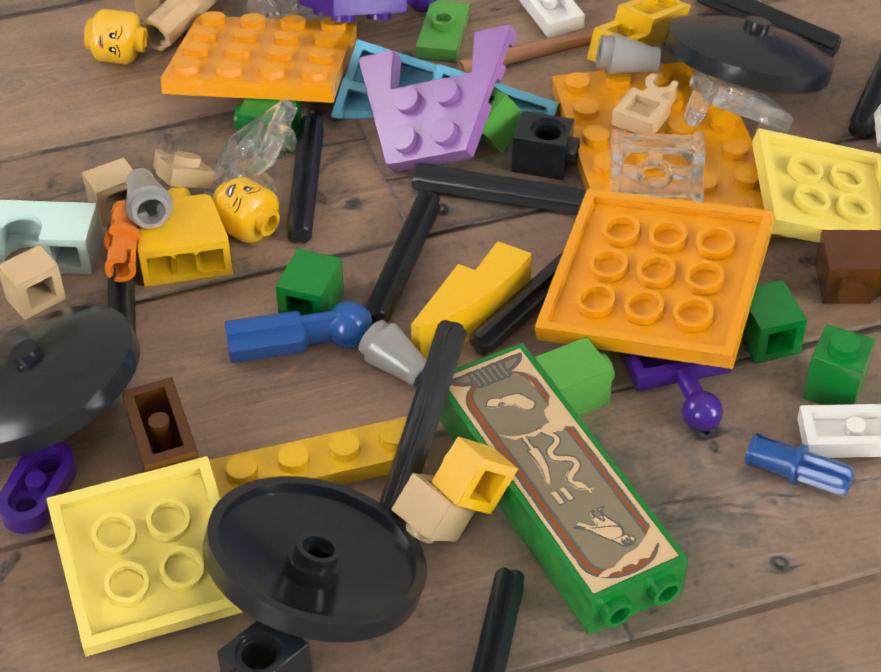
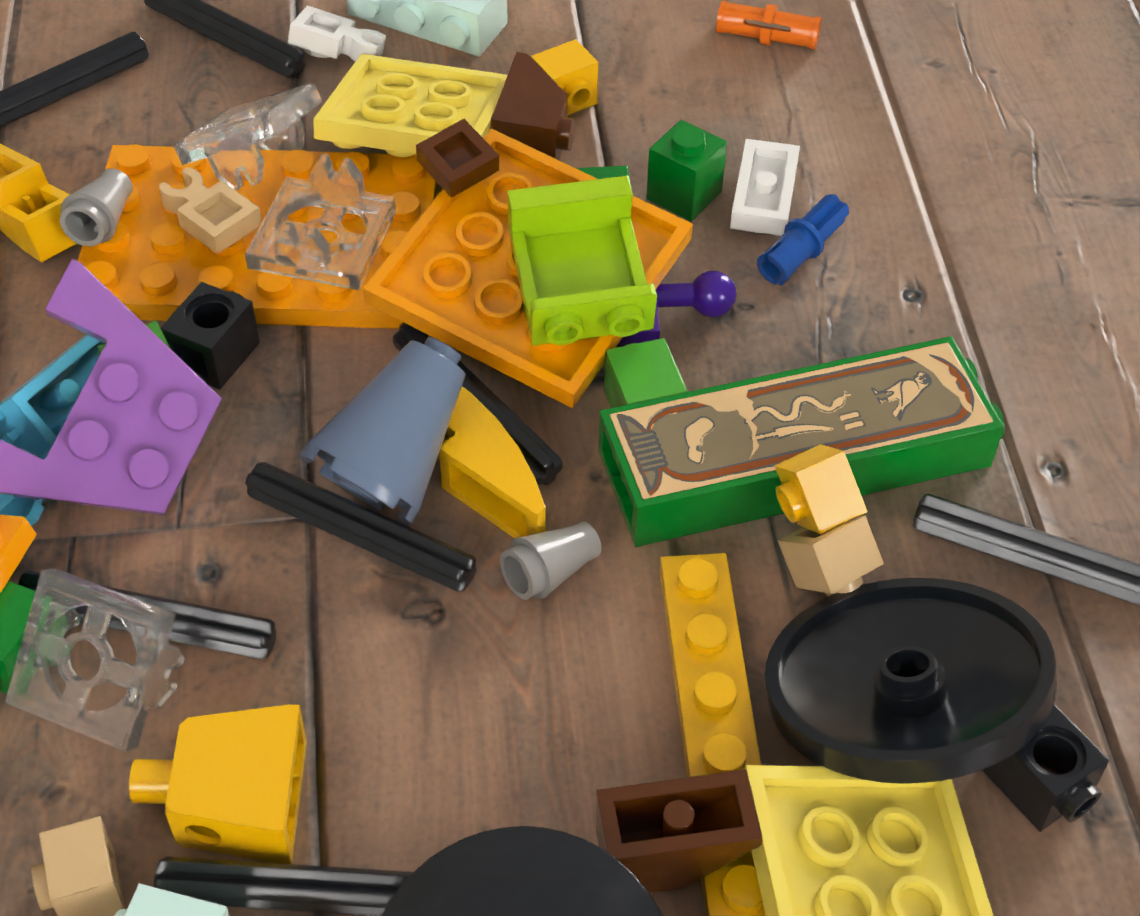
camera: 80 degrees left, 5 degrees up
orange pin [104,200,141,282] -> none
light grey cone [126,168,173,229] -> none
tan plate [153,149,215,189] -> none
yellow head [212,176,280,244] -> none
blue piece [225,301,373,363] -> none
green brick [275,248,344,315] -> none
black axle [379,320,467,517] -> none
black axle [411,163,586,215] -> none
black dish [665,14,835,94] -> none
none -> sand blue cone [299,337,466,525]
none -> reddish brown plate [416,118,499,198]
none -> lime panel [508,175,657,346]

